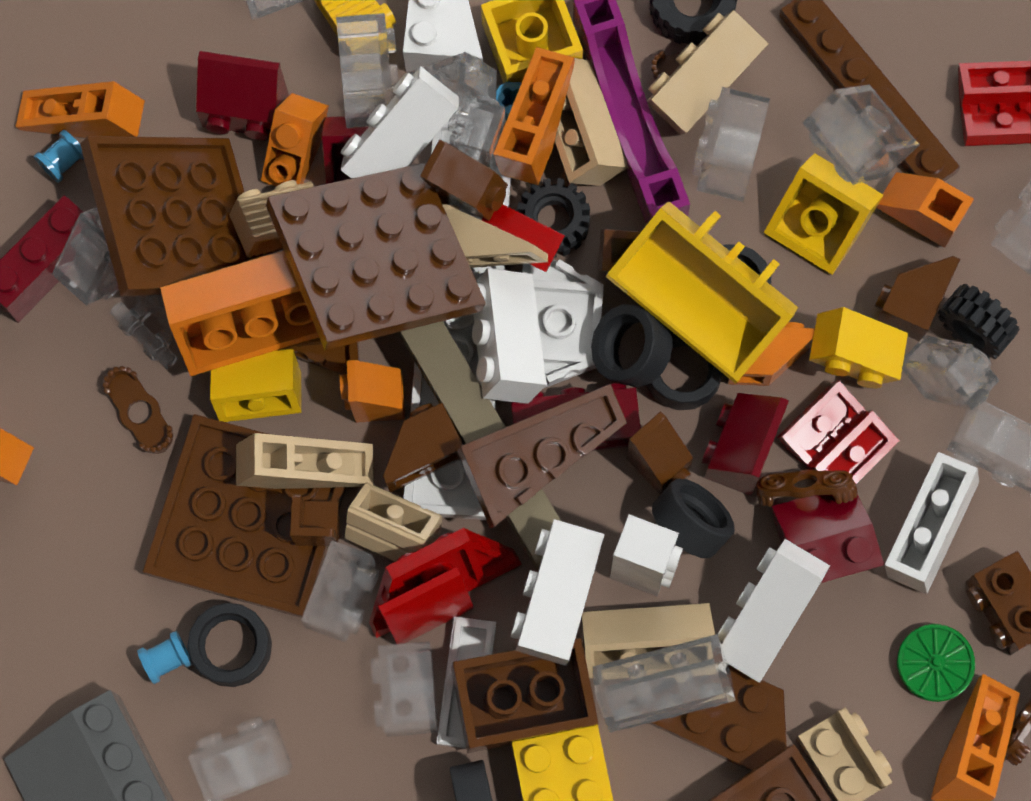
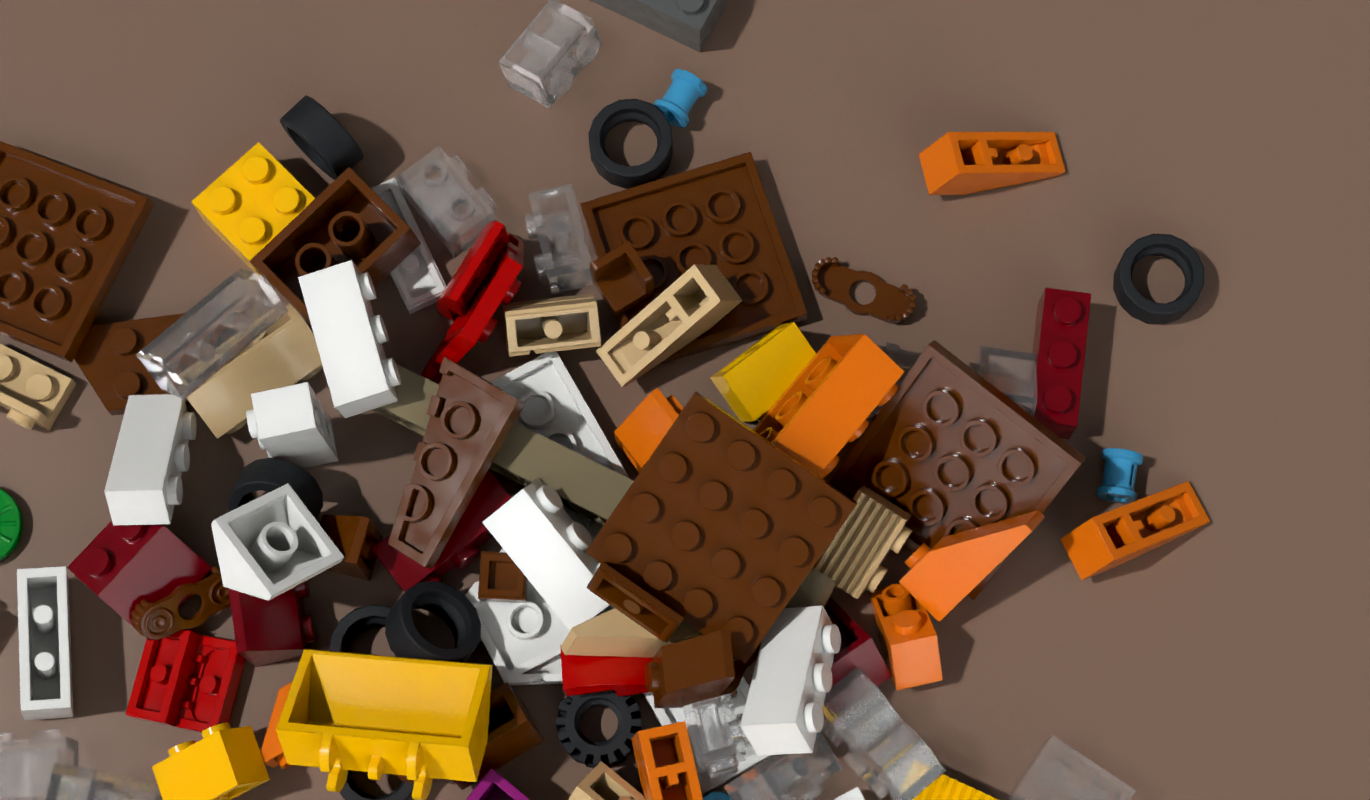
camera: 145 degrees right, 0 degrees up
dark red slope [196,51,289,140] -> none
reddish brown slope [383,403,463,493] -> none
none -> white slope [211,483,344,601]
none -> reddish brown tile [478,551,528,603]
none -> reddish brown slope [587,561,684,643]
none -> orange slope [899,510,1045,622]

